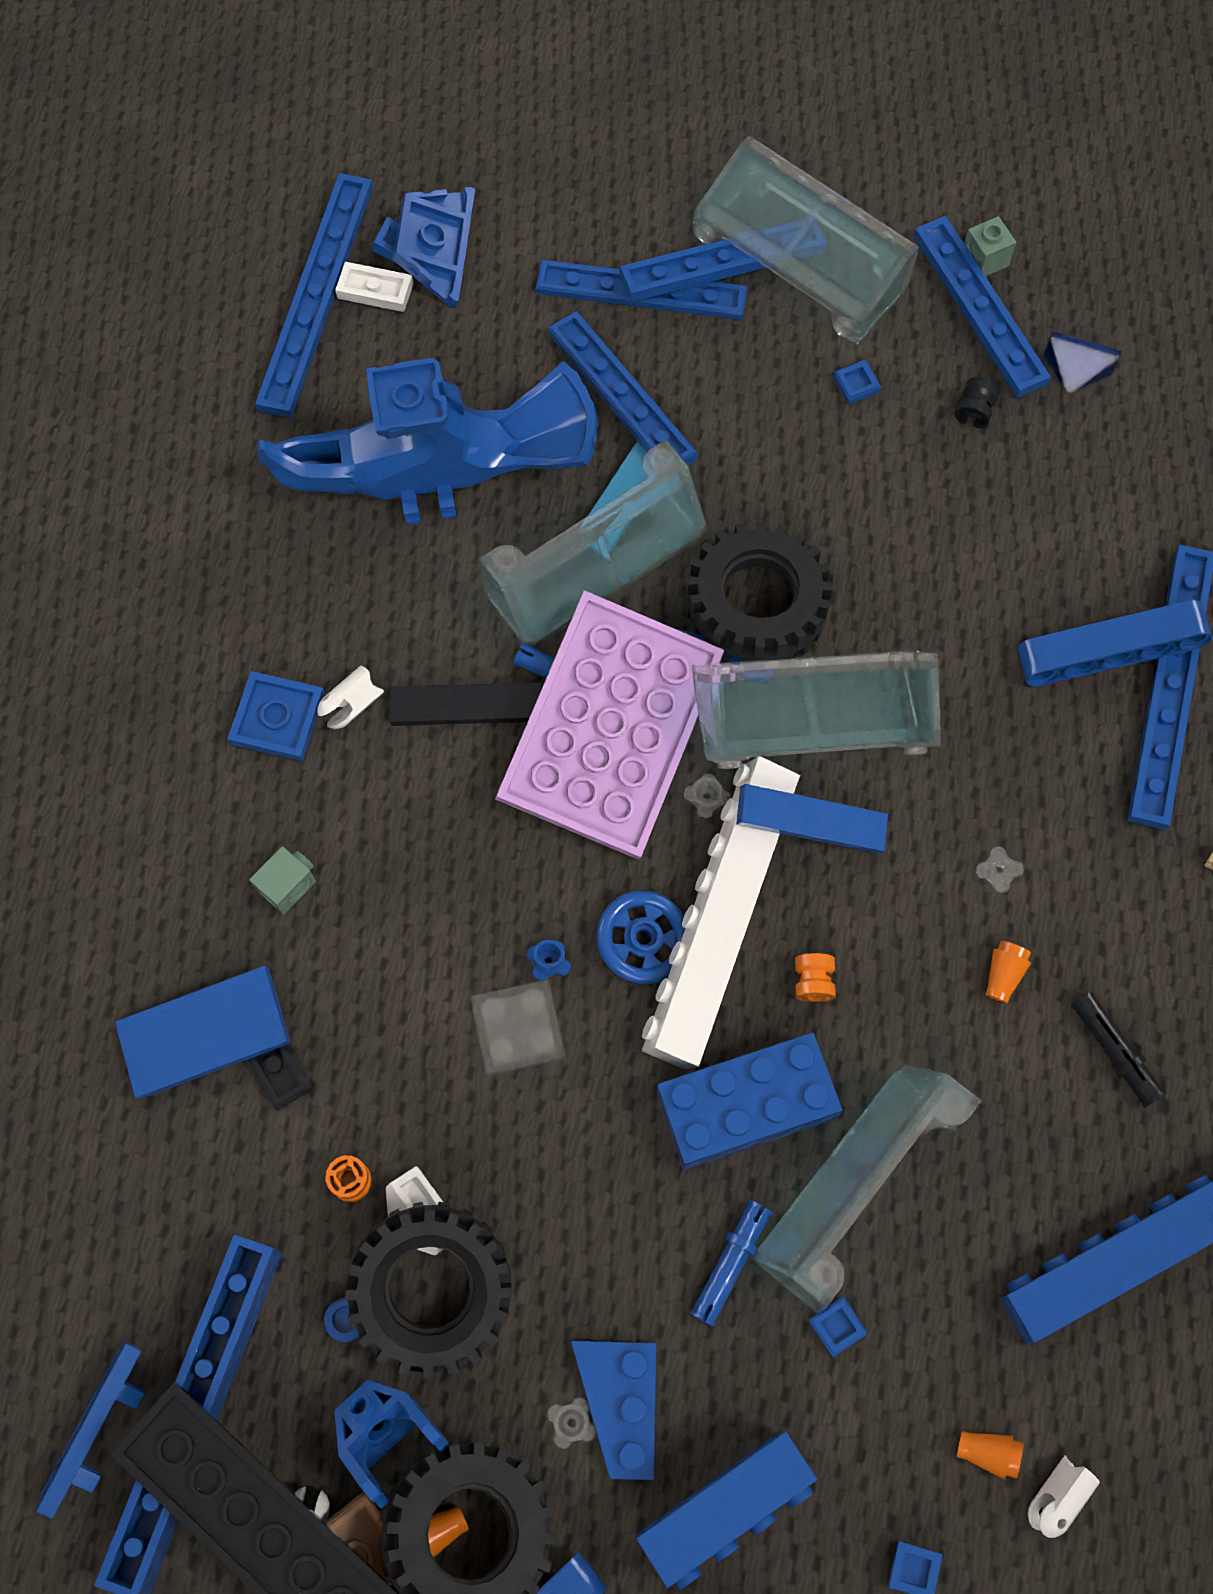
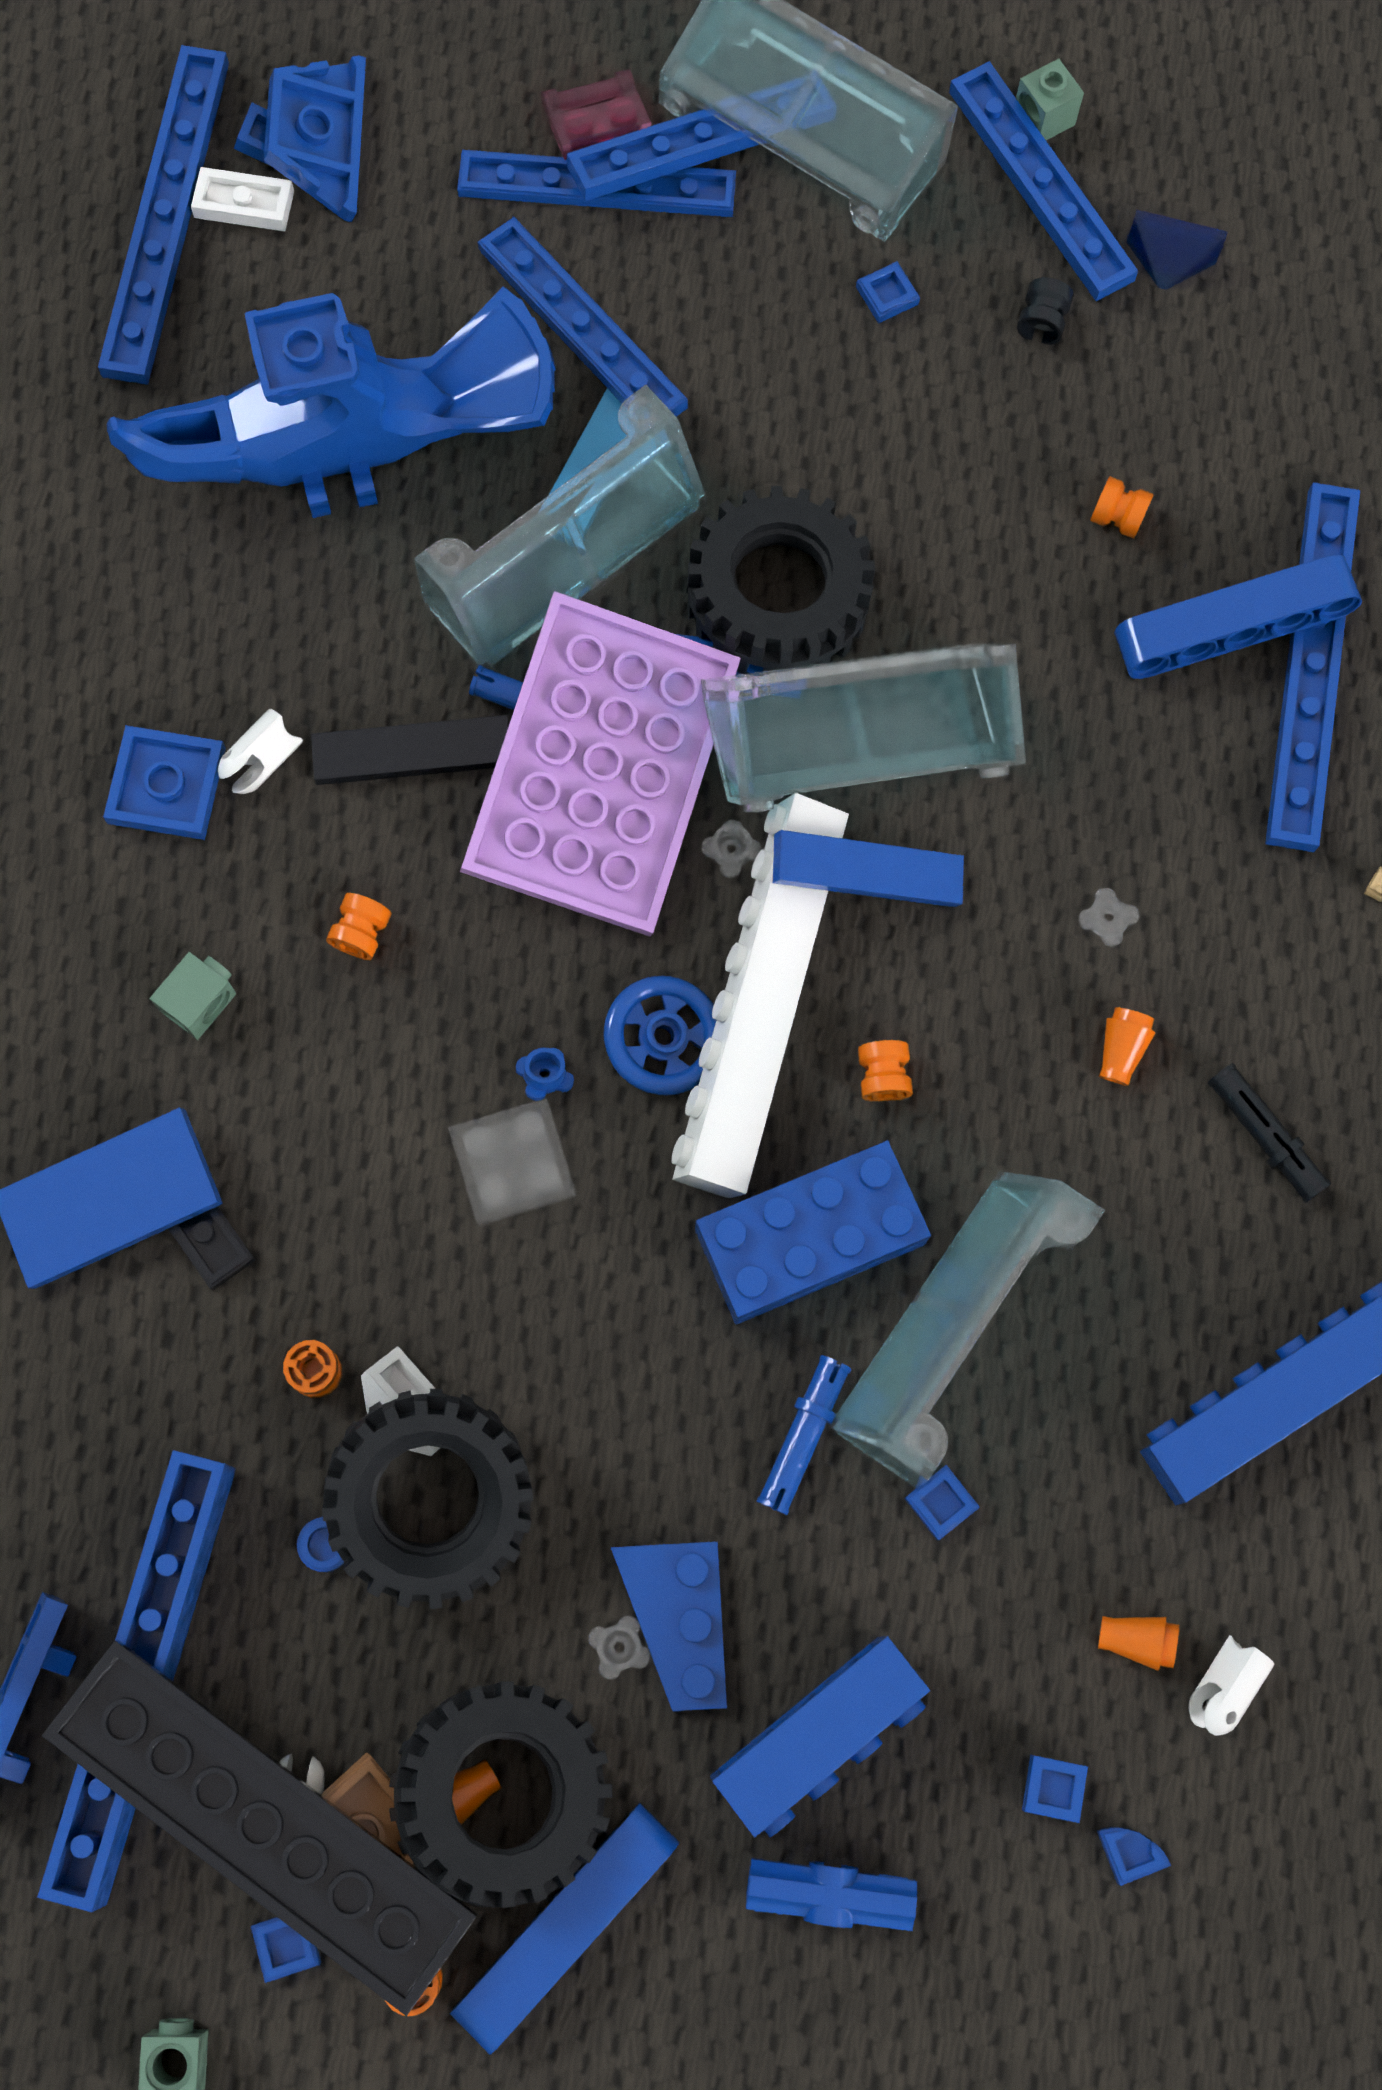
camera: 10 degrees left, 5 degrees up
blue piece [334,1379,449,1509] -> none
none -> orange wheel [326,893,392,960]
none -> clear pink plate [541,69,651,160]
none -> orange wheel [1090,476,1154,539]

